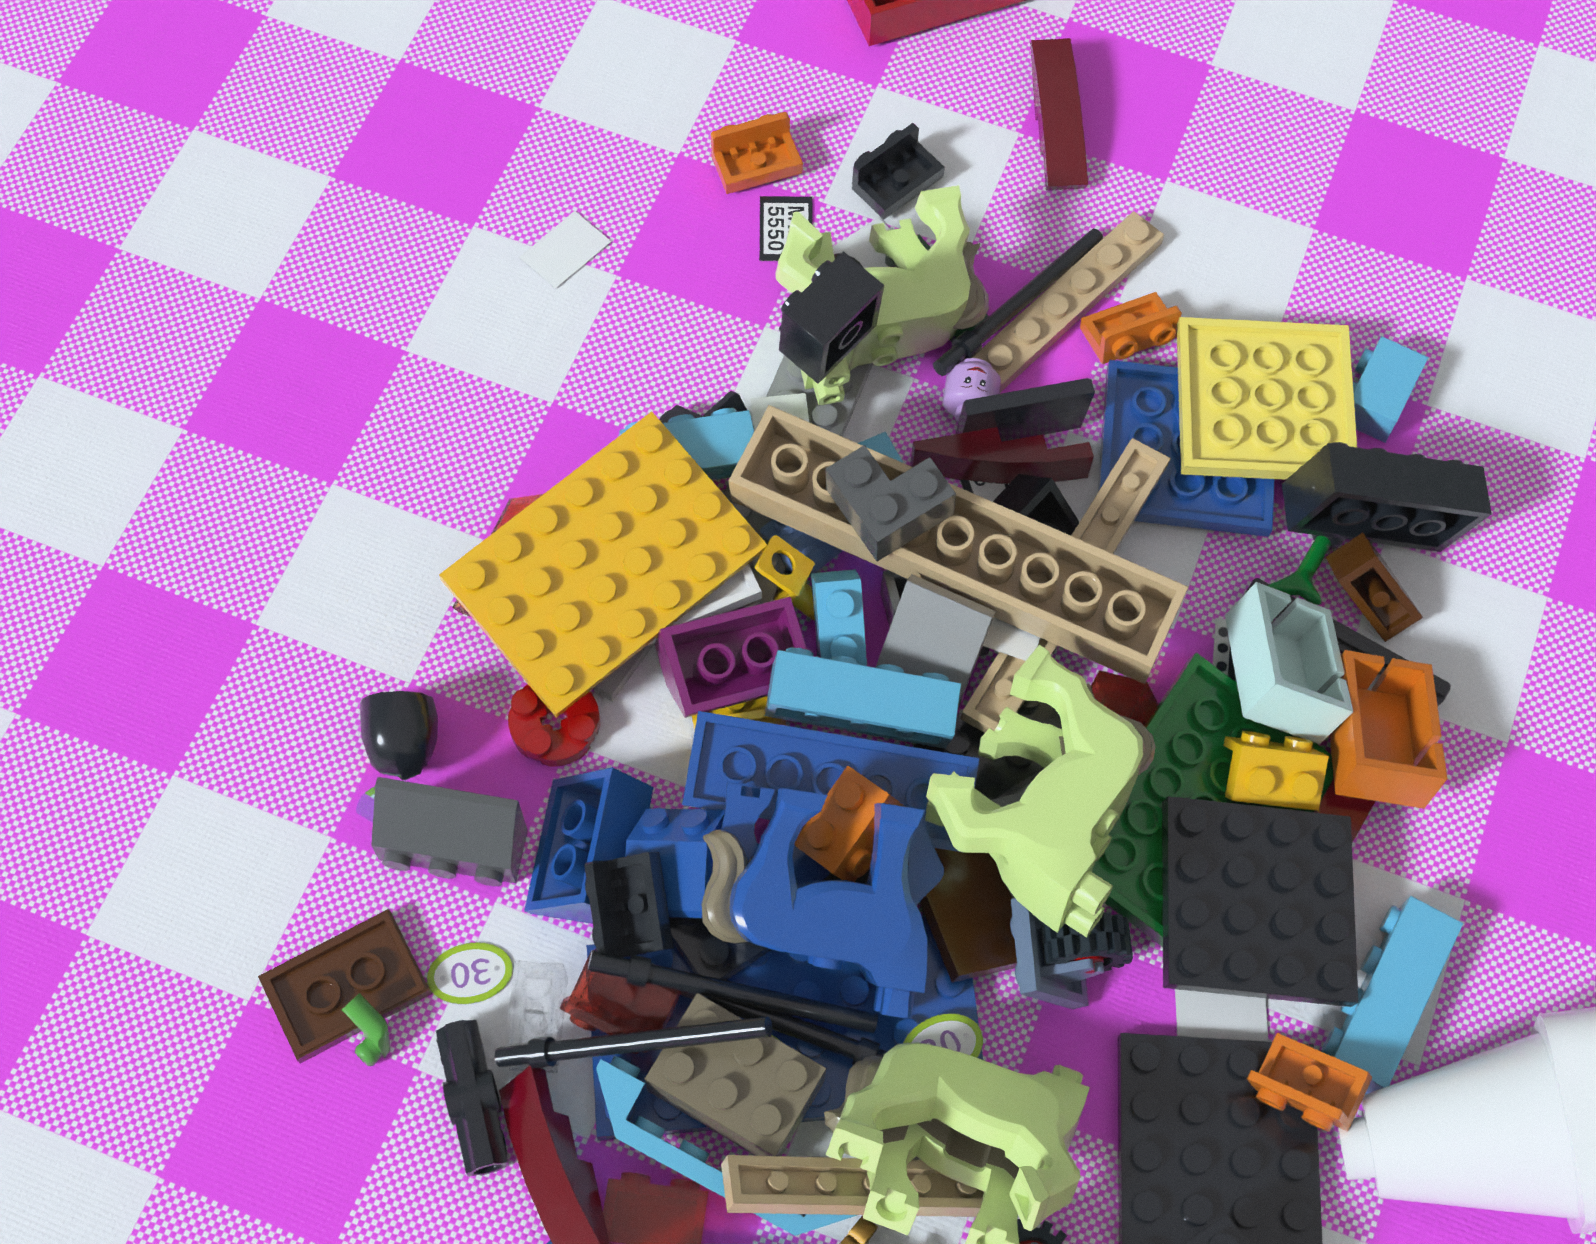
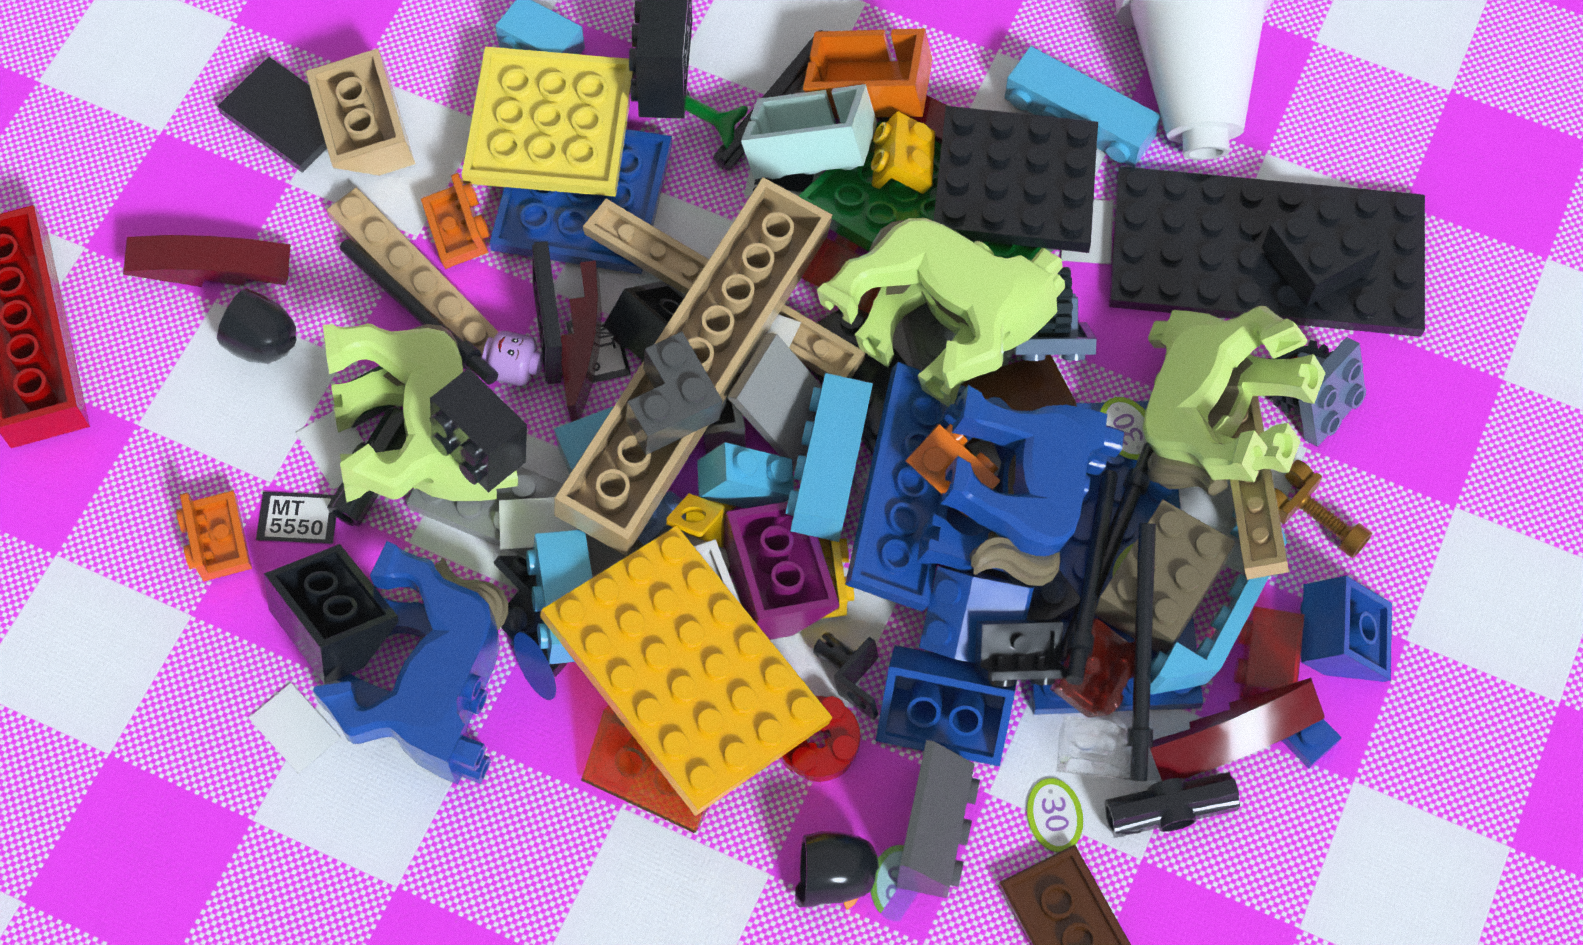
camera: 85 degrees left, 0 degrees up
bright green arm [342,993,390,1066] -> none
black bracket [852,123,945,220] -> none
orange bracket [1247,1033,1372,1132] -> none
reddish brown slope [1326,532,1423,642] -> none
none -> black tile [217,57,327,173]
none -> black piece [217,288,297,364]
none -> black slope [264,544,399,684]
none -> tan slope [305,48,416,176]
none -> blue piece [313,541,508,785]
none -> black bracket [813,632,879,720]

